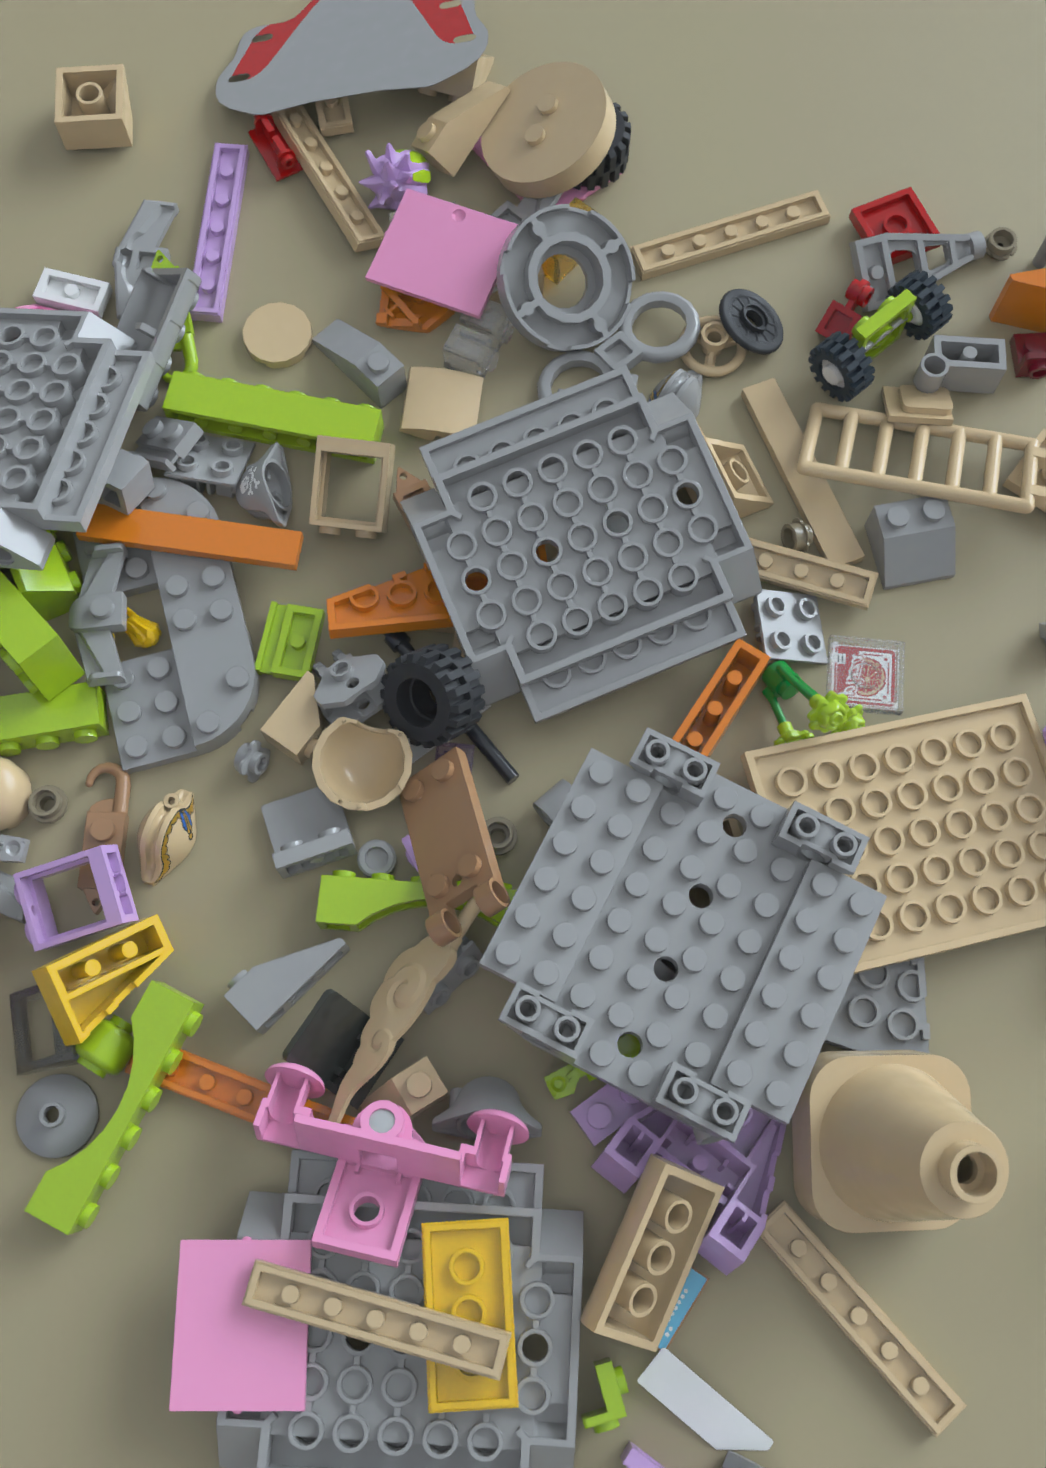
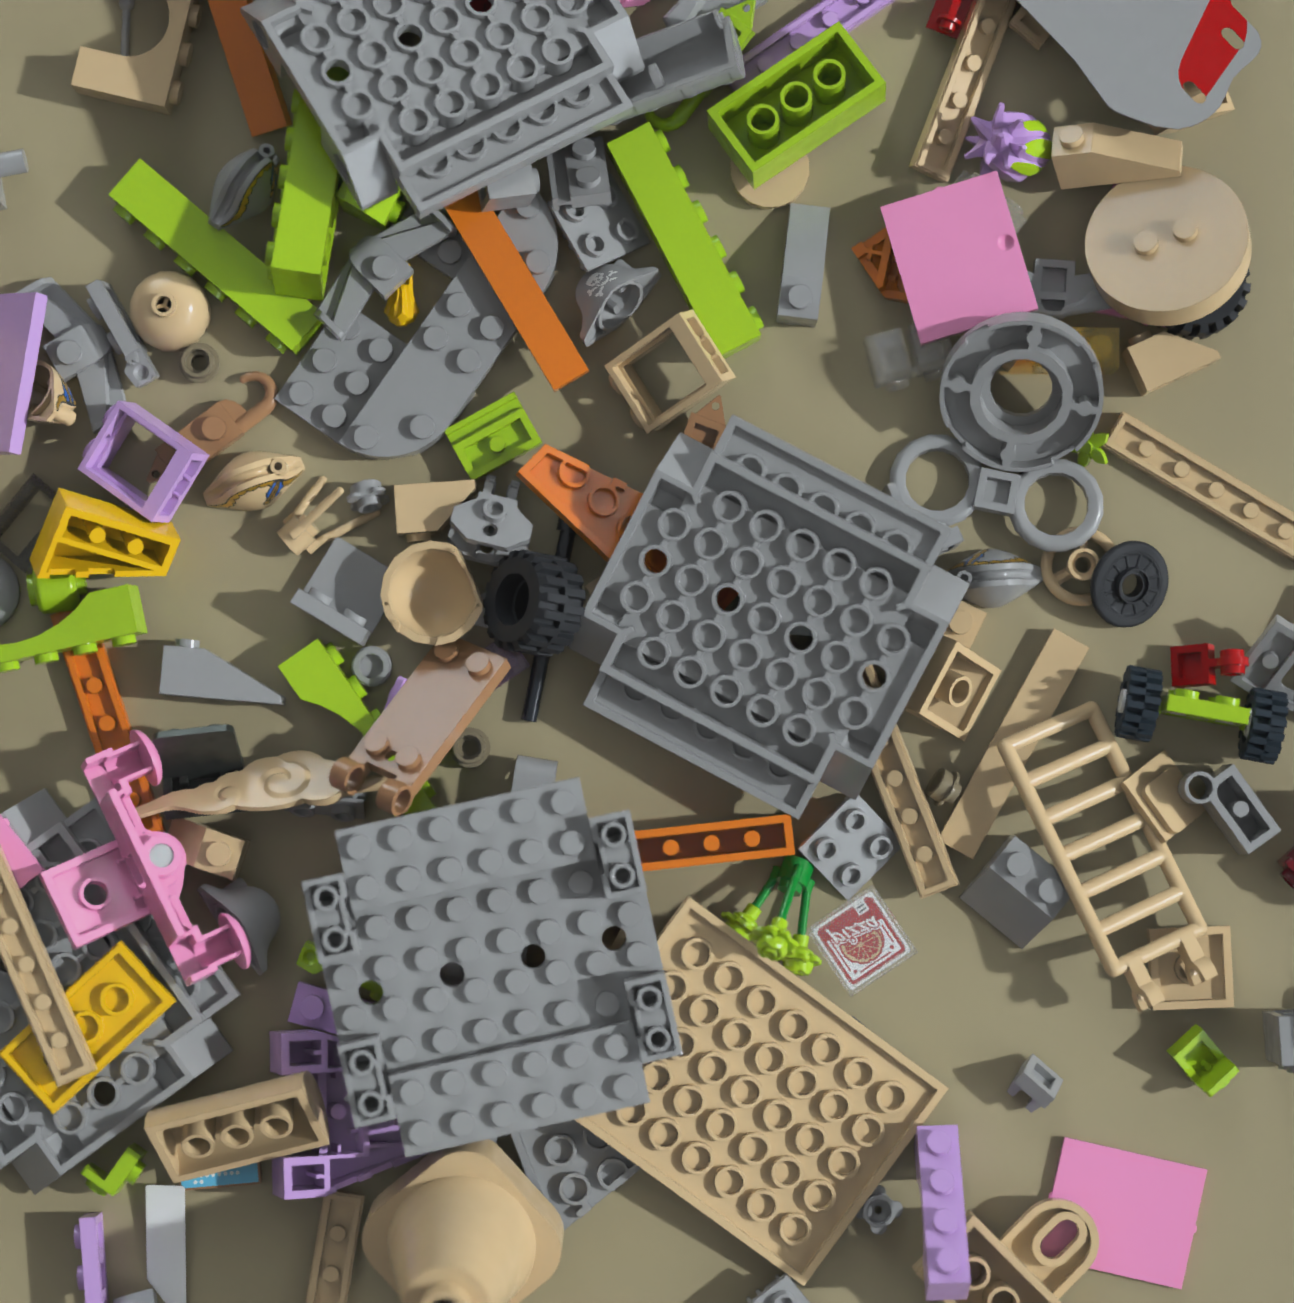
camera: 50 degrees right, 15 degrees up
tan slope [399,367,484,441] -> none
none -> tan plant [277,476,381,556]
none -> lime brick [706,21,886,190]
none -> lime plant [1071,432,1109,467]
none -> tan slope [1121,330,1221,397]

